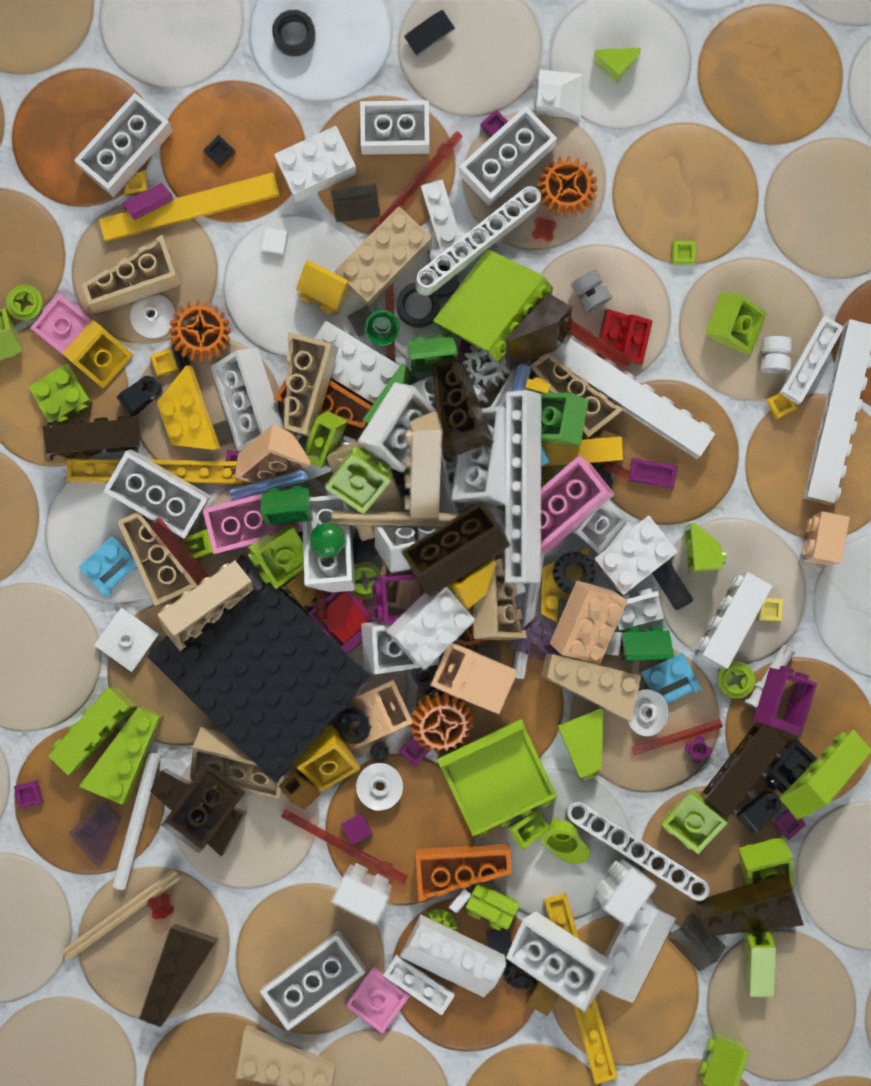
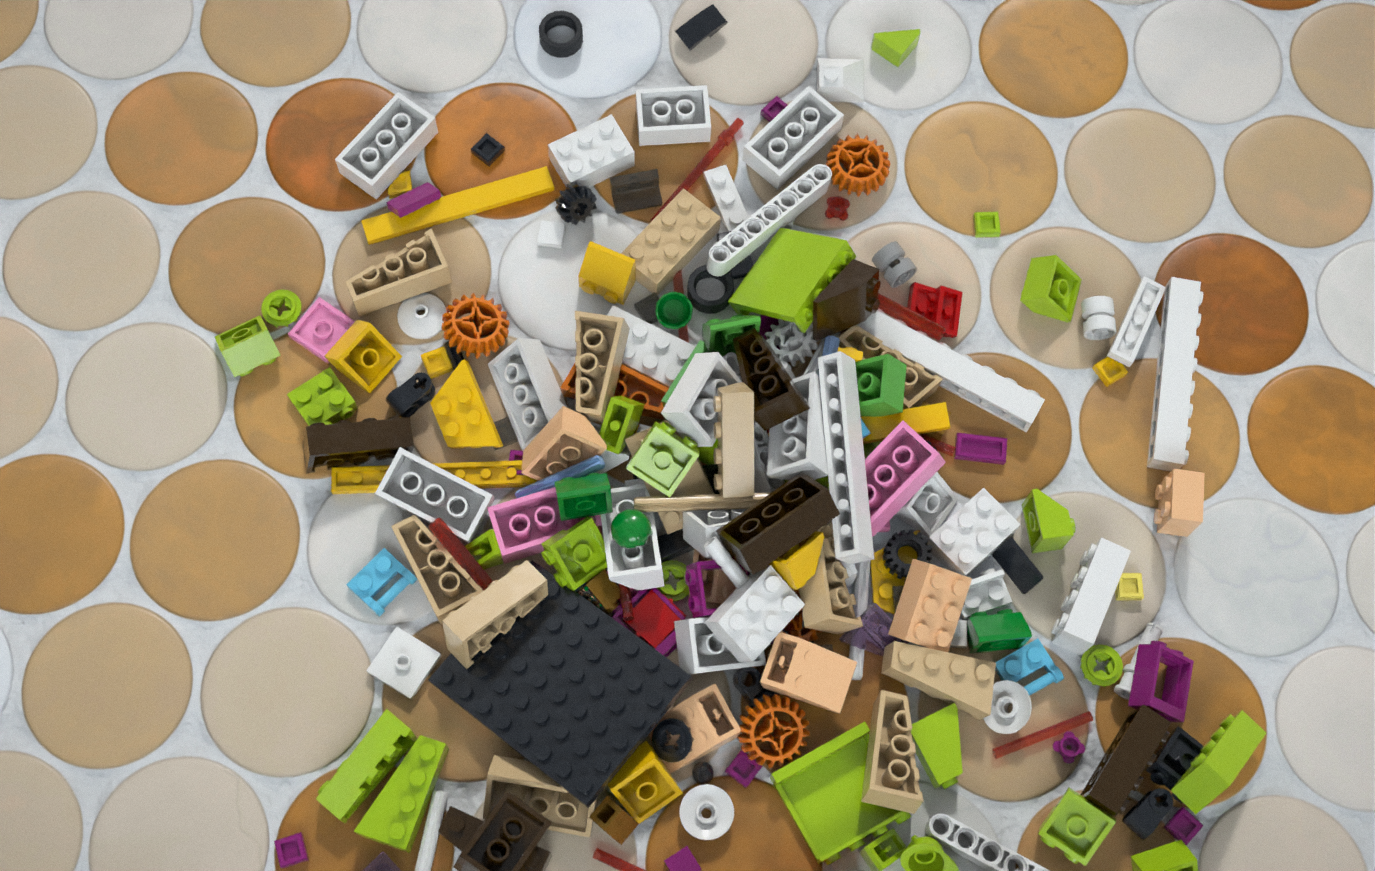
camera: 10 degrees left, 15 degrees down
none -> black gear [555,182,597,225]
none -> white piece [703,537,749,588]
none -> tan wedge [861,690,923,814]

